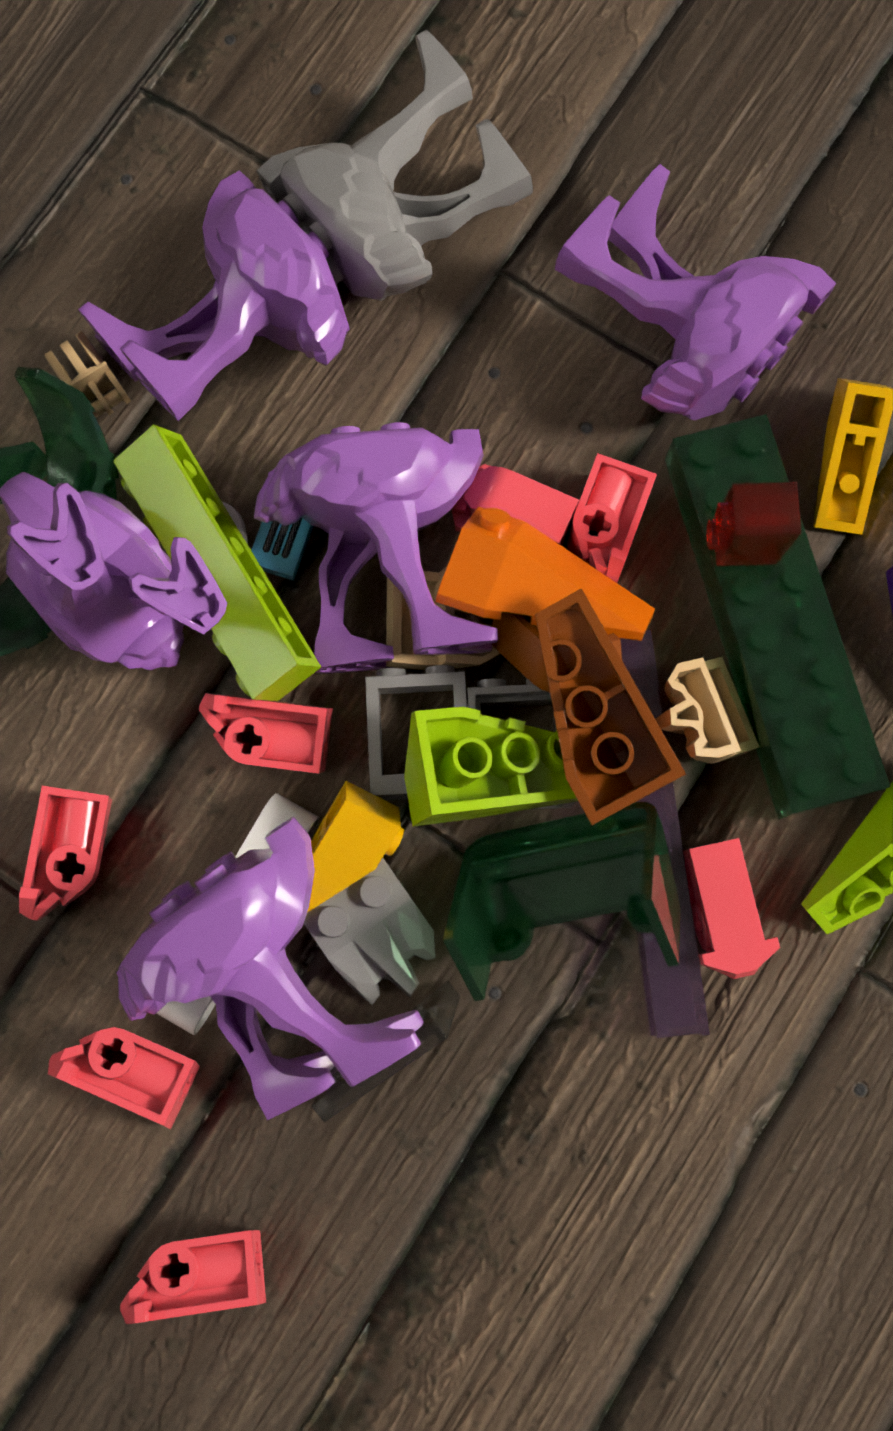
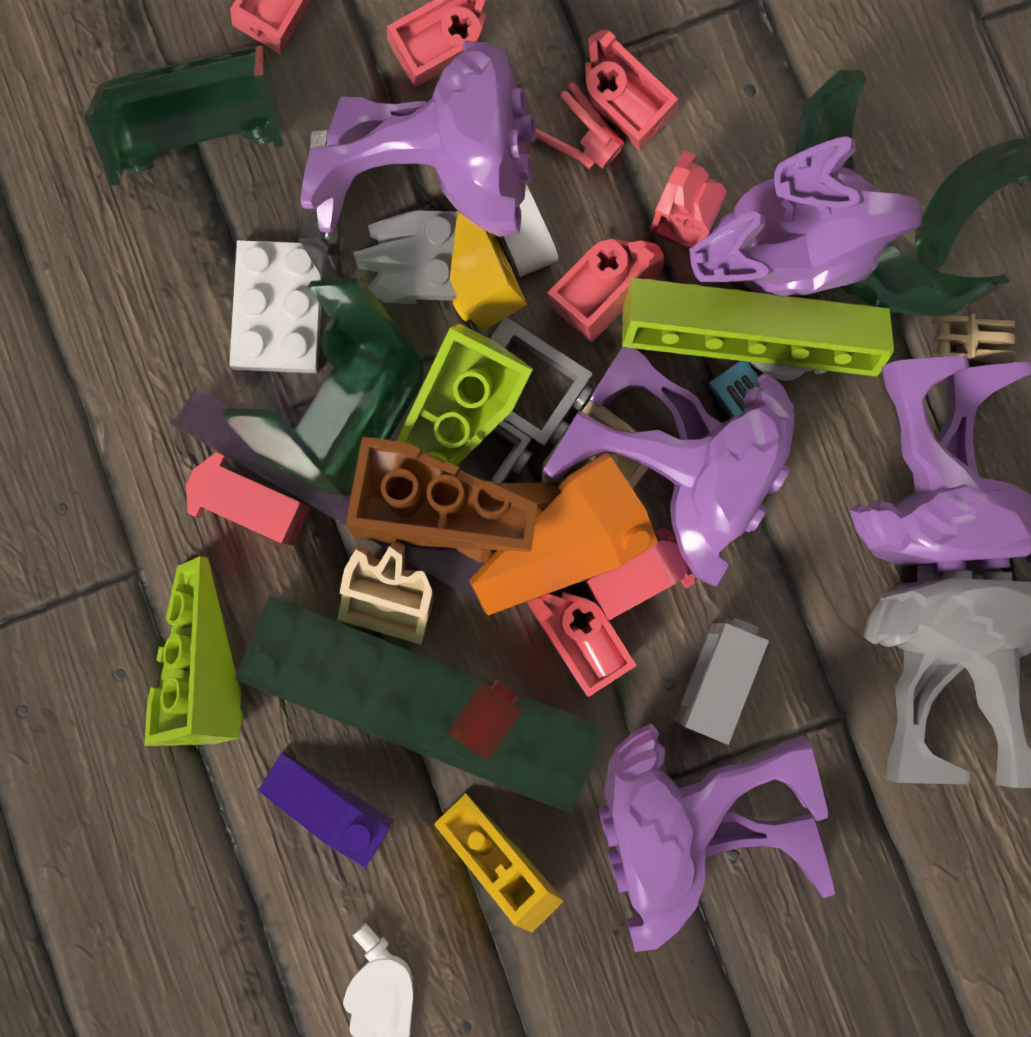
camera: 120 degrees right, 5 degrees up
none -> clear green windscreen [84,46,284,186]
none -> white plate [229,240,325,373]
none -> coral plant [535,82,625,170]
none -> coral piece [649,150,727,249]
none -> light grey window [673,618,769,745]

